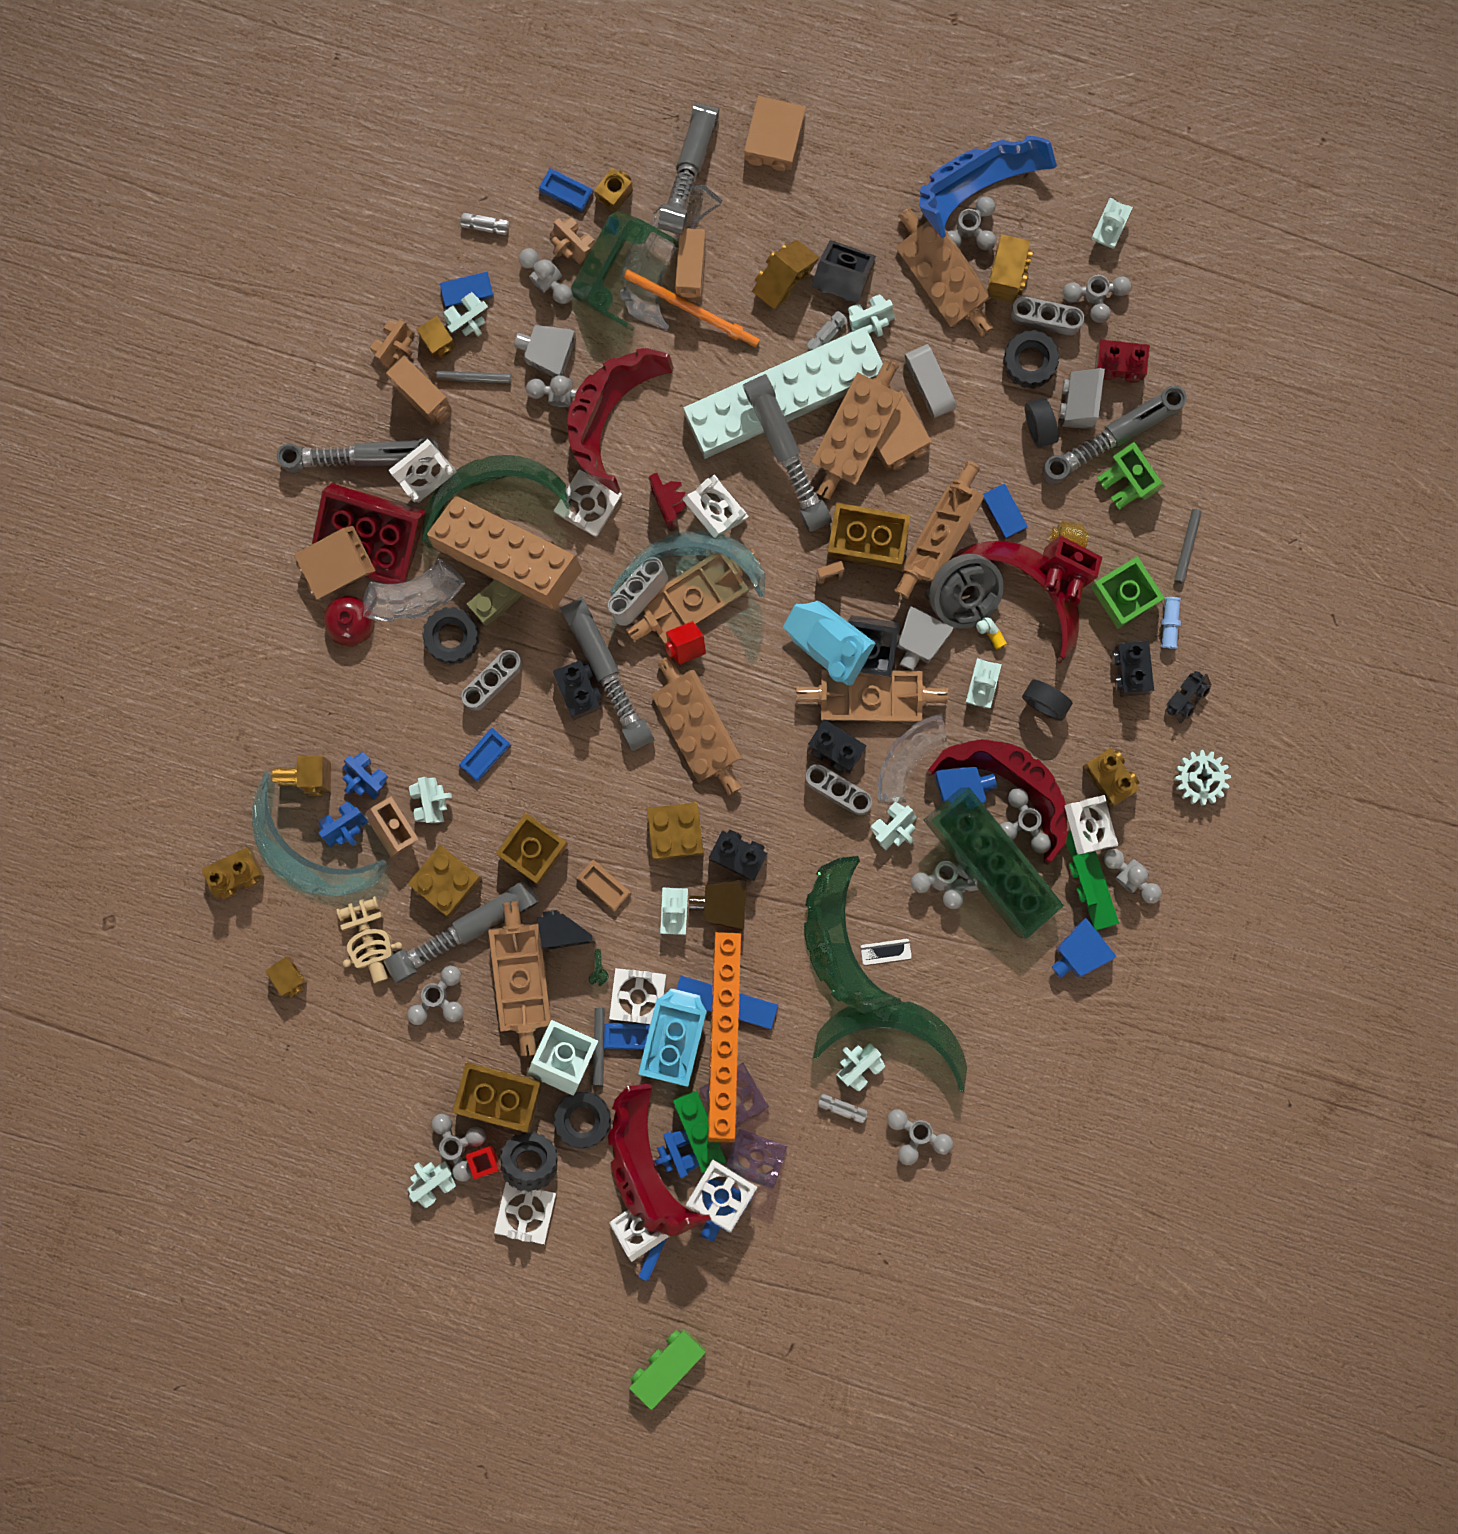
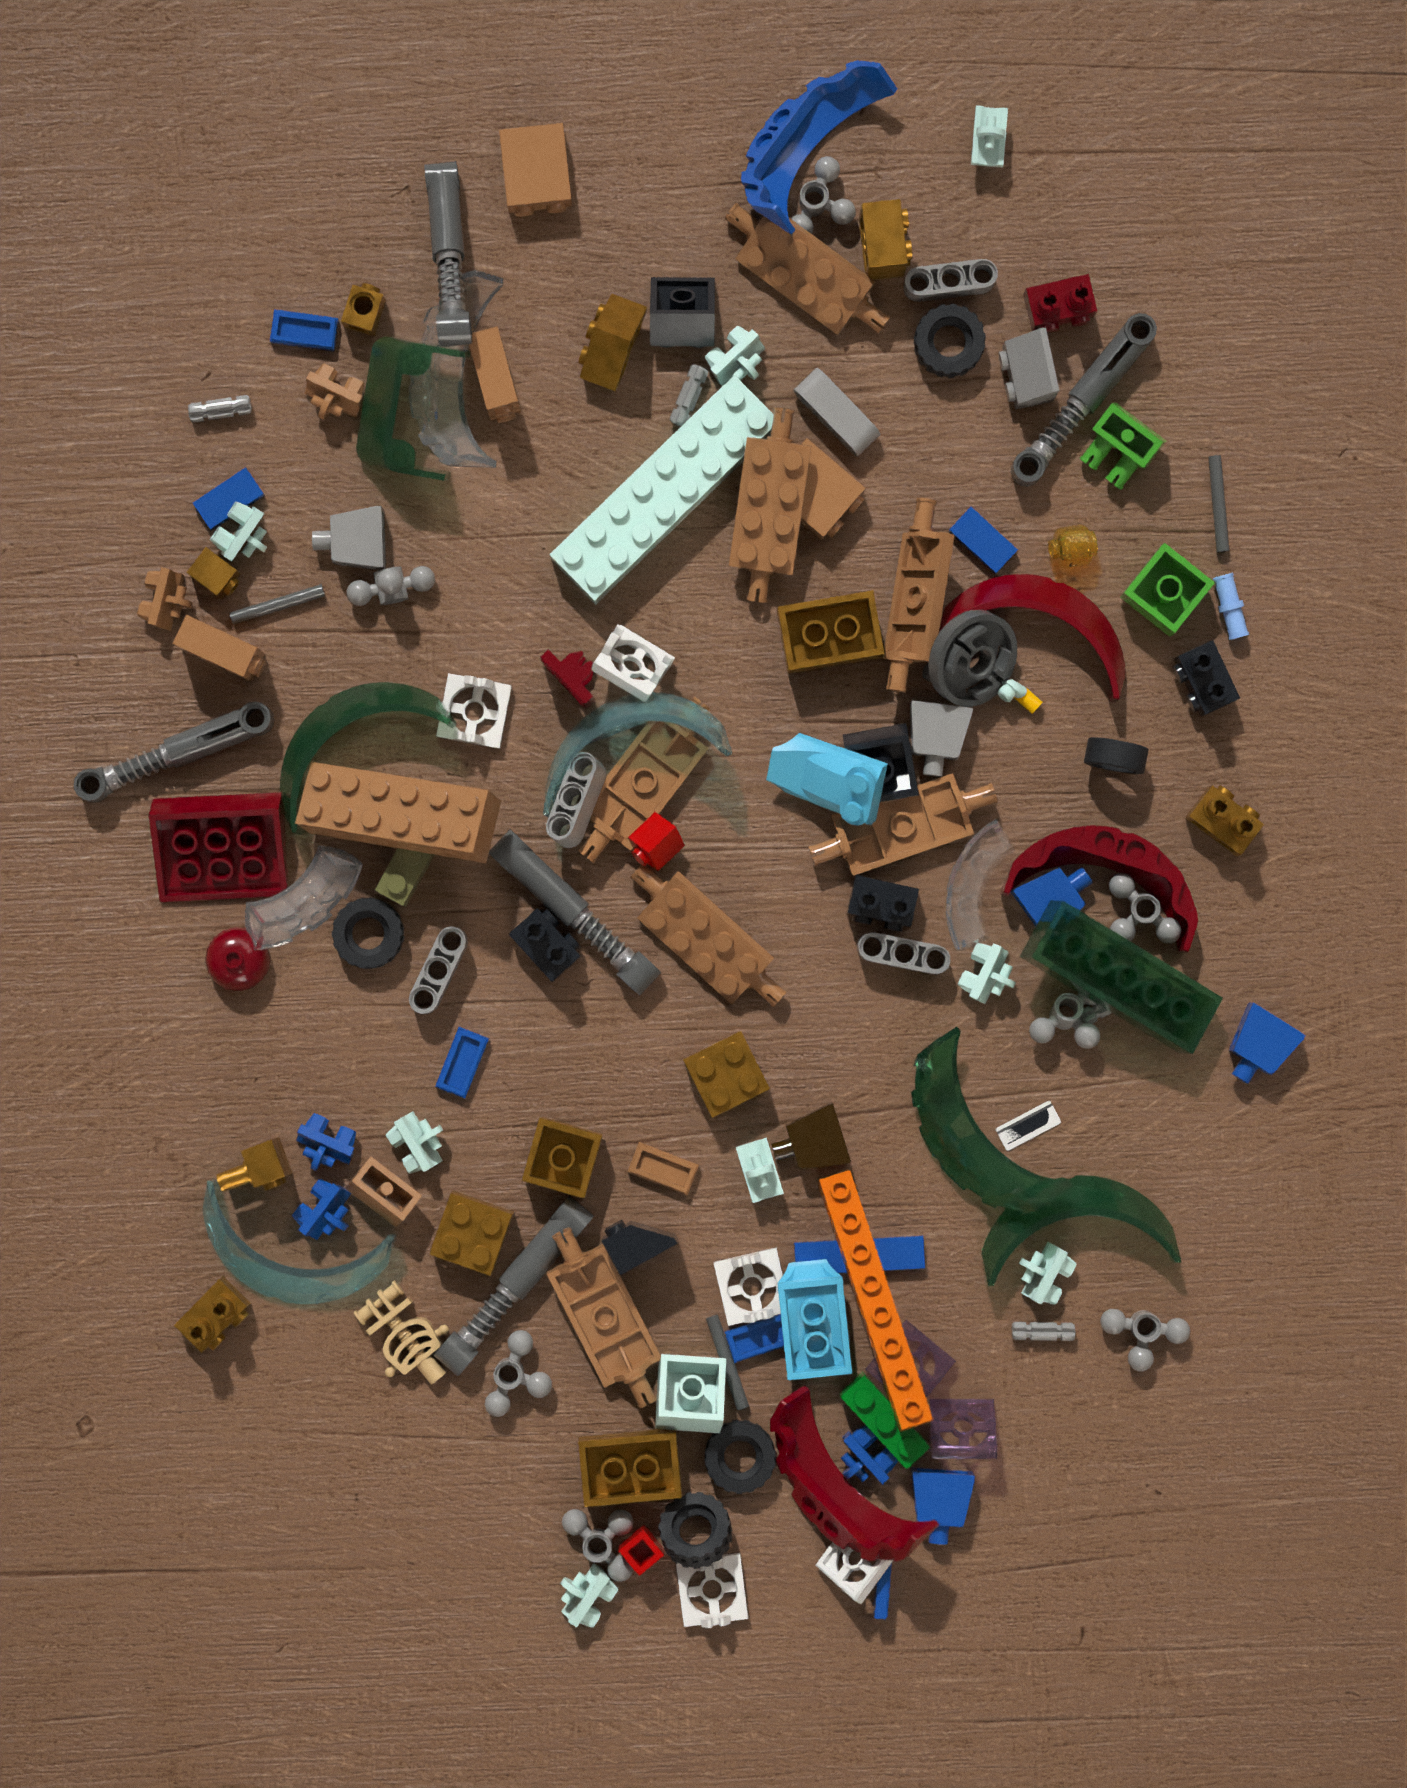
camera: 25 degrees left, 5 degrees up
pearl gold brick [265,957,307,998] -> none
medium nougat brick [294,526,375,599] -> none
white piece [389,439,457,503] -> none
light grey piece [519,248,572,304] -> none
dark red windscreen [567,348,674,495] -> none
clear green hand [588,949,609,986] -> none
orange bar [623,269,760,347] -> none
bright green brick [629,1328,706,1410] -> none
white piece [686,1160,757,1233] -> none
black brick [709,829,768,882] -> none
dark grey piece [742,374,833,533] -> none
medium nougat tile [816,561,844,587] -> none
light aqua hips [965,658,1001,709] -> none
black tyre [1024,397,1059,448] -> none
dark red brick [1040,535,1103,604] -> none
light grey piece [1062,275,1131,323] -> none
white piece [1064,795,1118,855] -> none
green bracket [1066,827,1119,930] -> none
light grey piece [1104,849,1162,903] -> none
black hinge [1165,671,1211,724] -> none
light aqua gear [1174,750,1231,806] -> none

